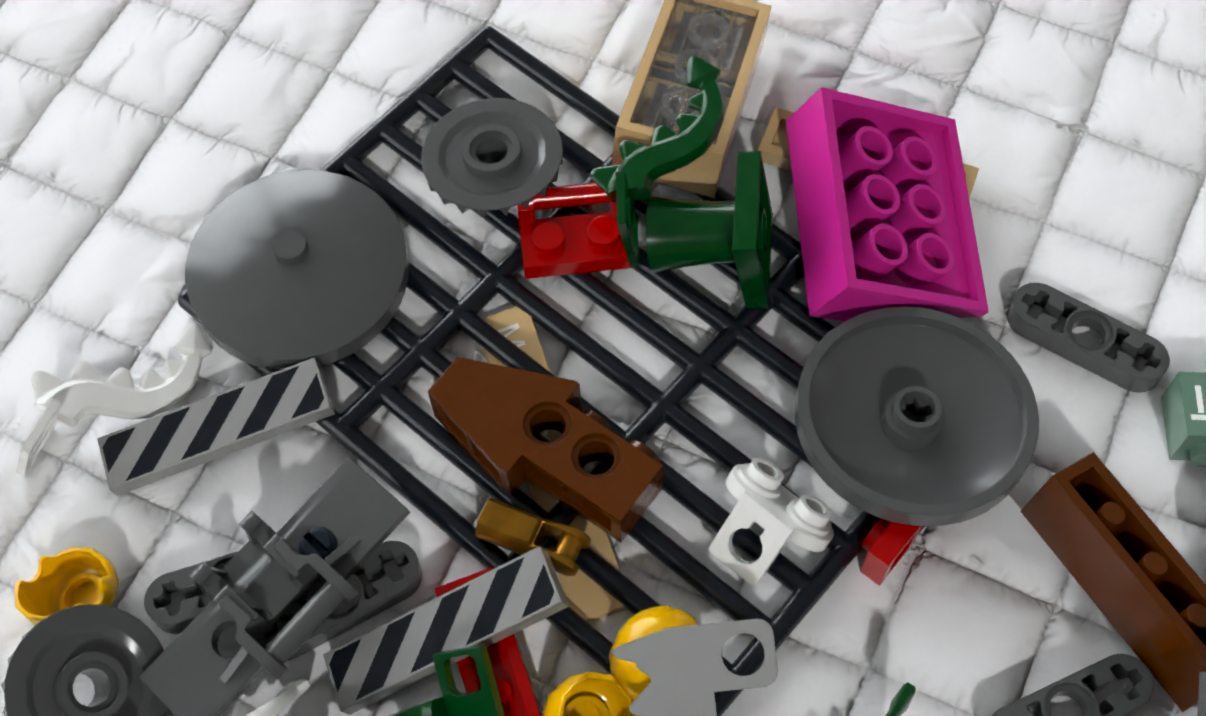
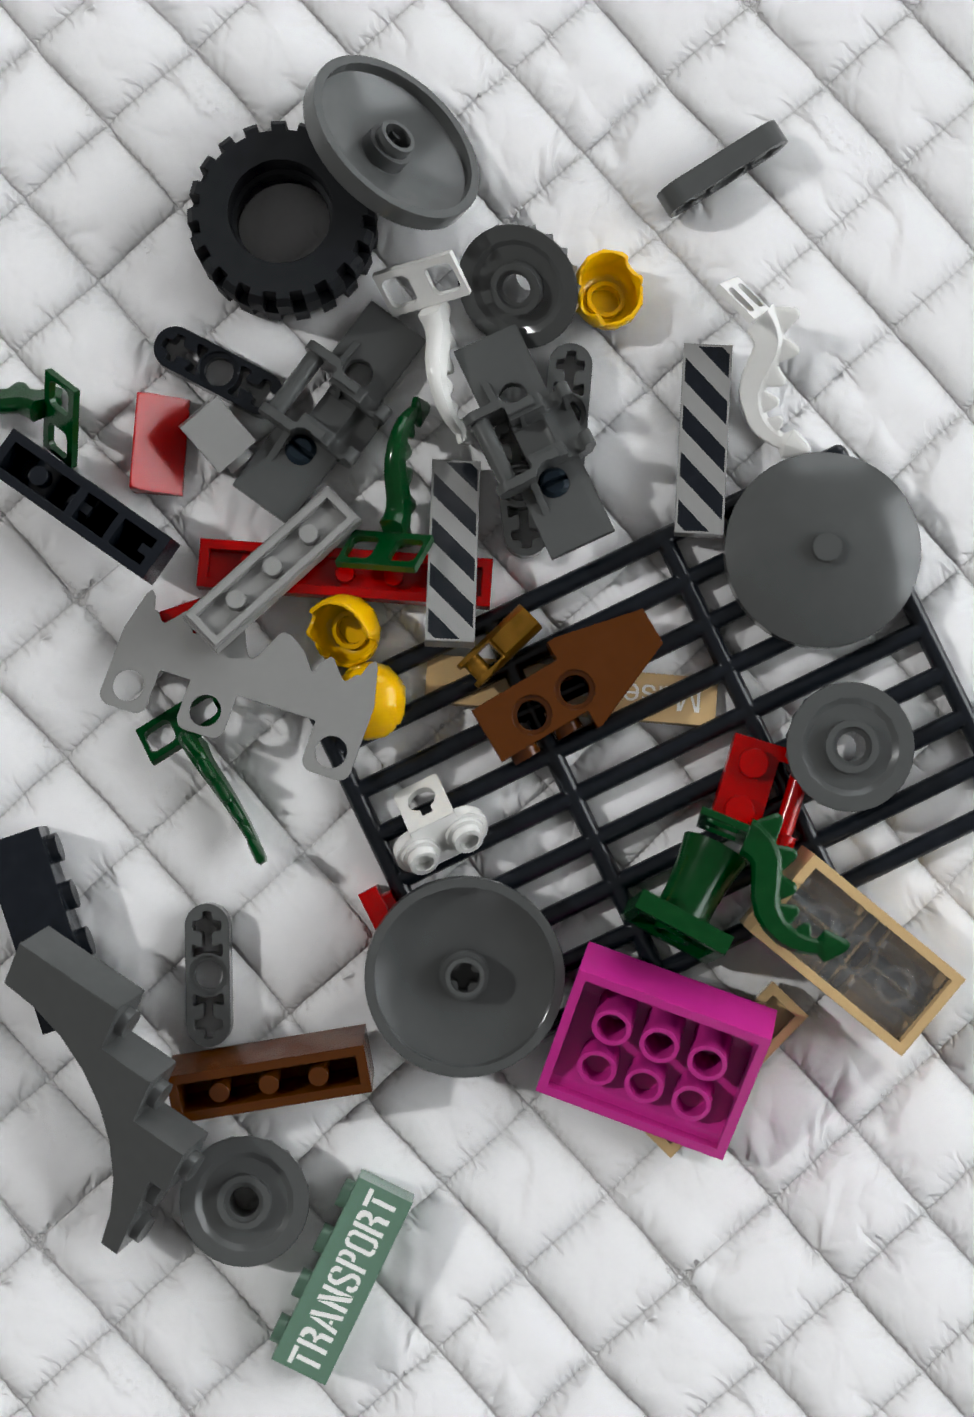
camera: 110 degrees right, 25 degrees up
dark grey beam [1007,283,1170,393] -> none

